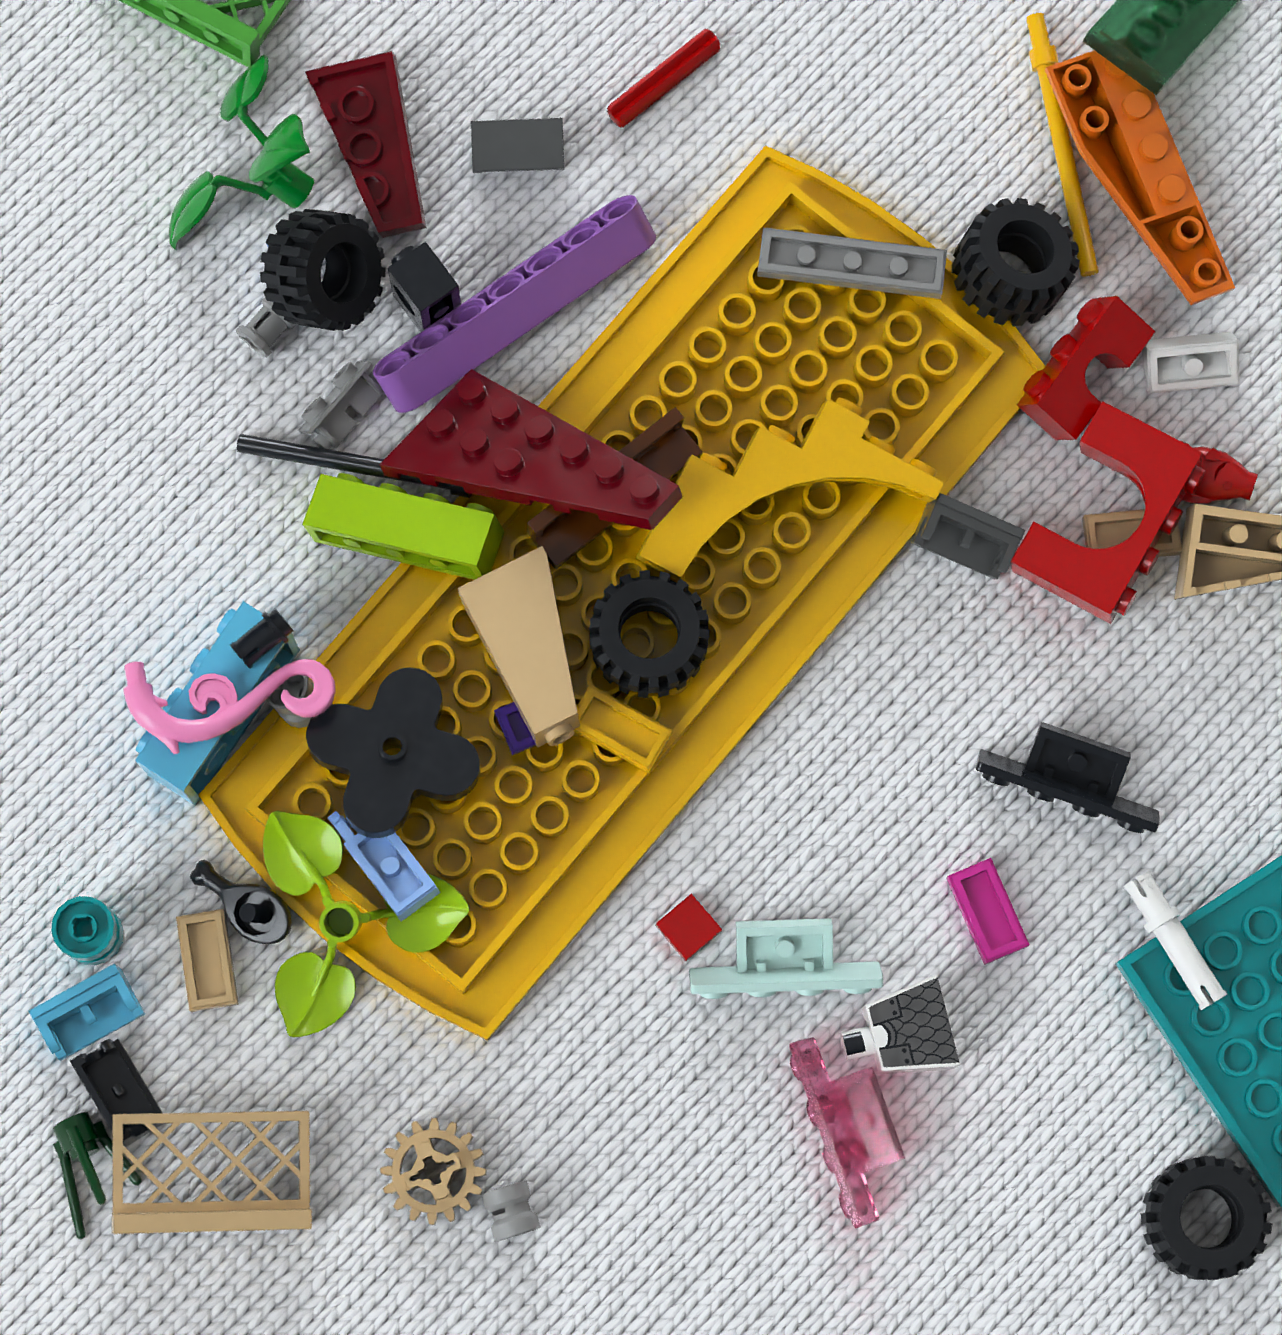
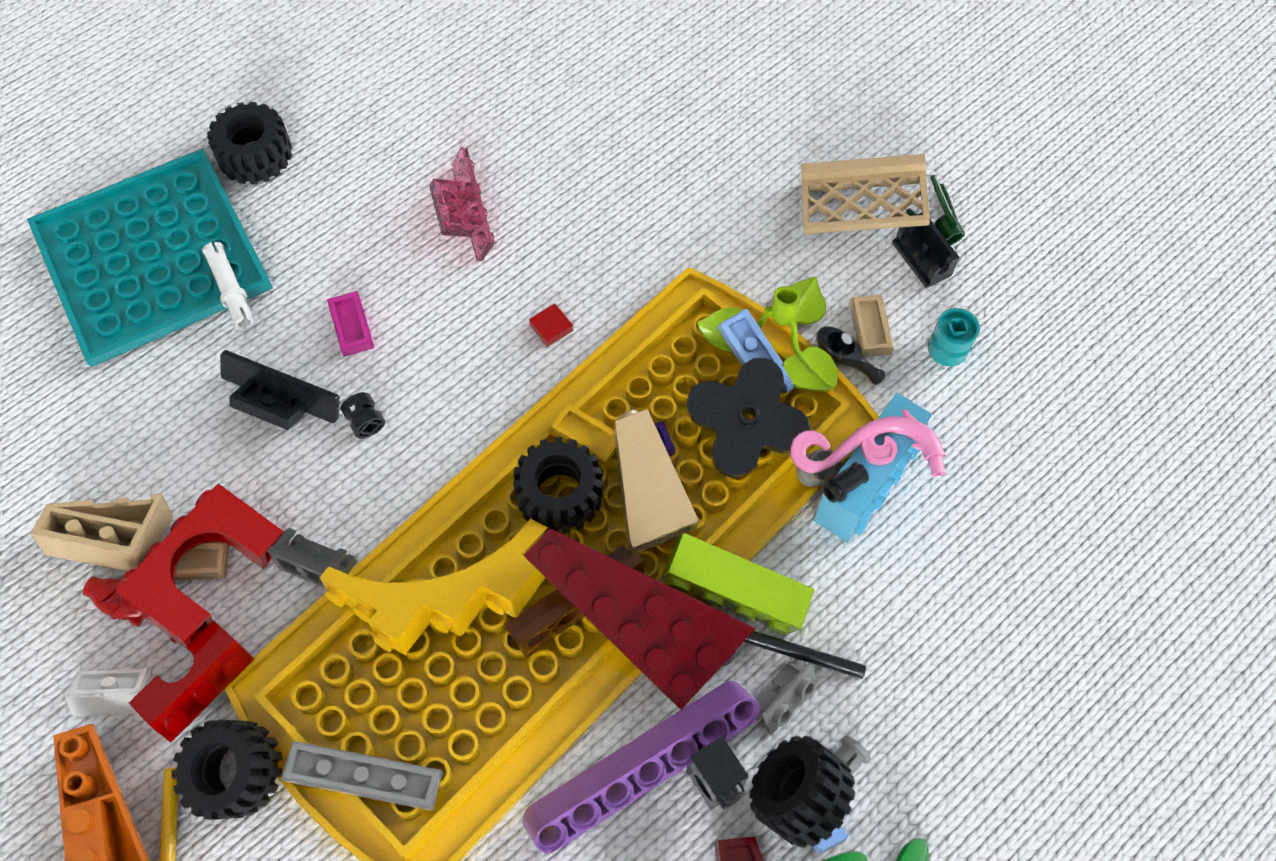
camera: 175 degrees left, 15 degrees down
medium azure hinge [29,964,145,1061] -> none
tan gear [380,1118,486,1225] -> none
light grey wheel [481,1180,541,1242] -> none
light aqua bracket [689,918,883,999] -> none
torso [840,975,960,1074] -> none
none -> black wheel [340,392,385,439]

